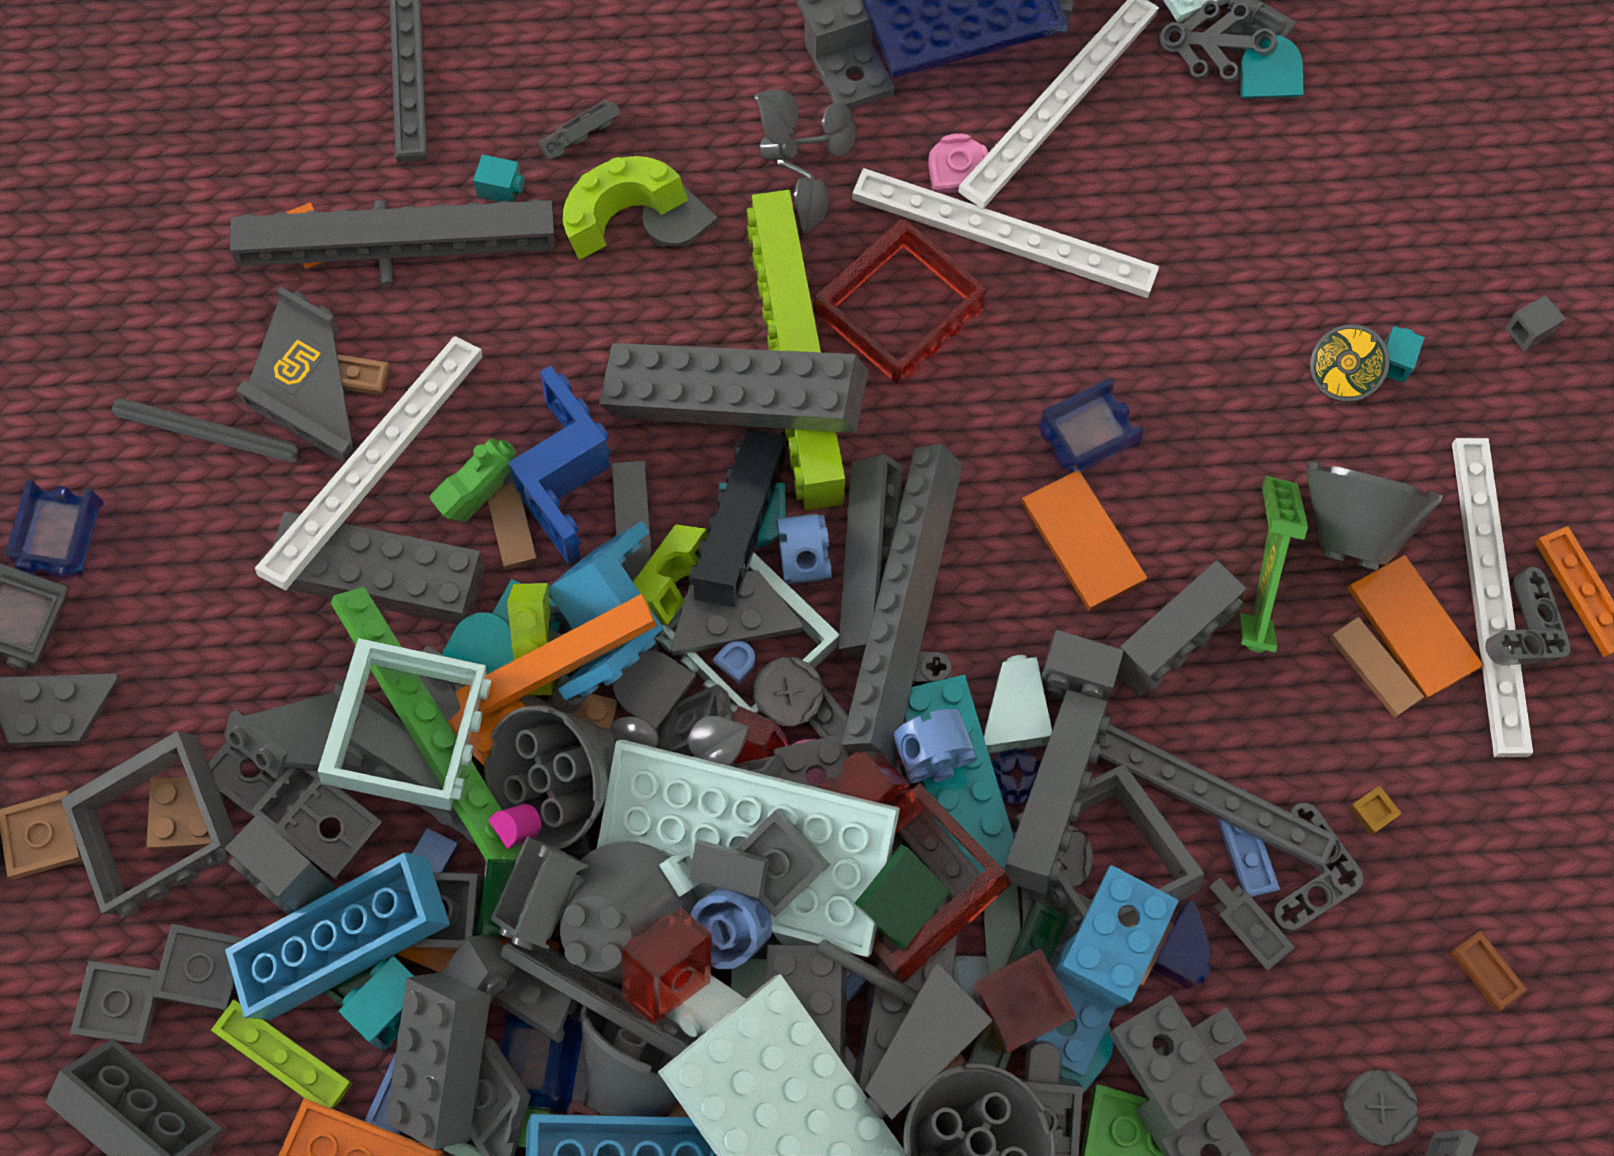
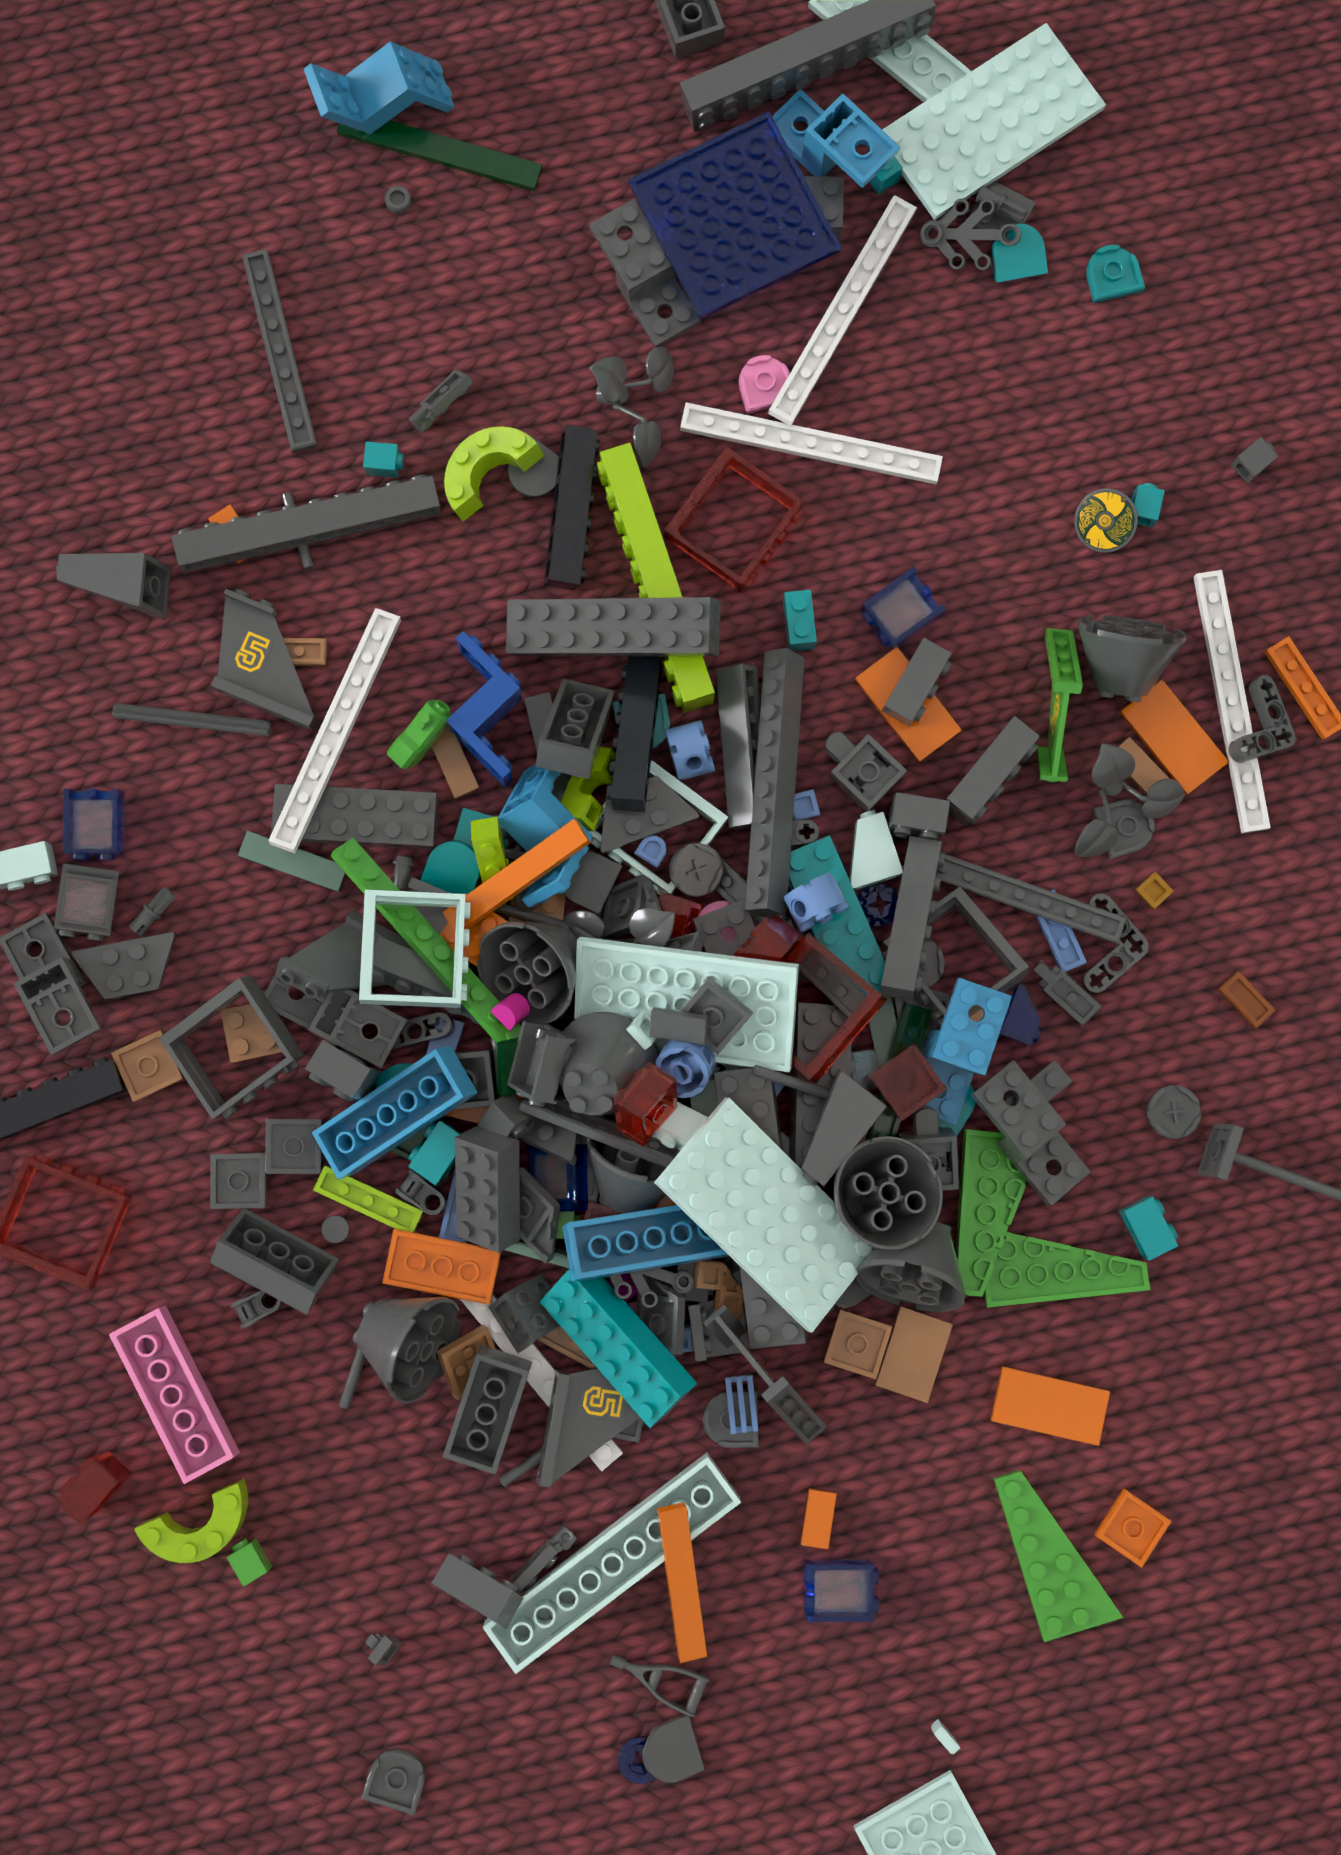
camera: 10 degrees left, 15 degrees up
dark green tile [854,844,950,951] -> none
none -> dark grey slope [56,553,171,619]
none -> dark grey axle [128,887,175,936]
none -> sand green tile [238,831,346,892]
none -> dark grey tile [322,1215,350,1243]
none -> dark grey beam [391,1013,455,1051]
none -> dark grey pin [393,856,414,890]
none -> dark grey piece [394,1169,448,1215]
none -> dark grey brick [536,679,615,779]
none -> black brick [544,424,600,590]
none -> teal brick [783,590,817,651]
none -> medium blue tile [793,789,820,821]
none -> dark grey brick [824,732,907,812]
none -> dark grey brick [882,638,952,726]
none -> dark grey plant [1074,743,1185,857]
none -> teal tile [1086,245,1145,303]
none -> dark grey tile [1093,800,1155,860]

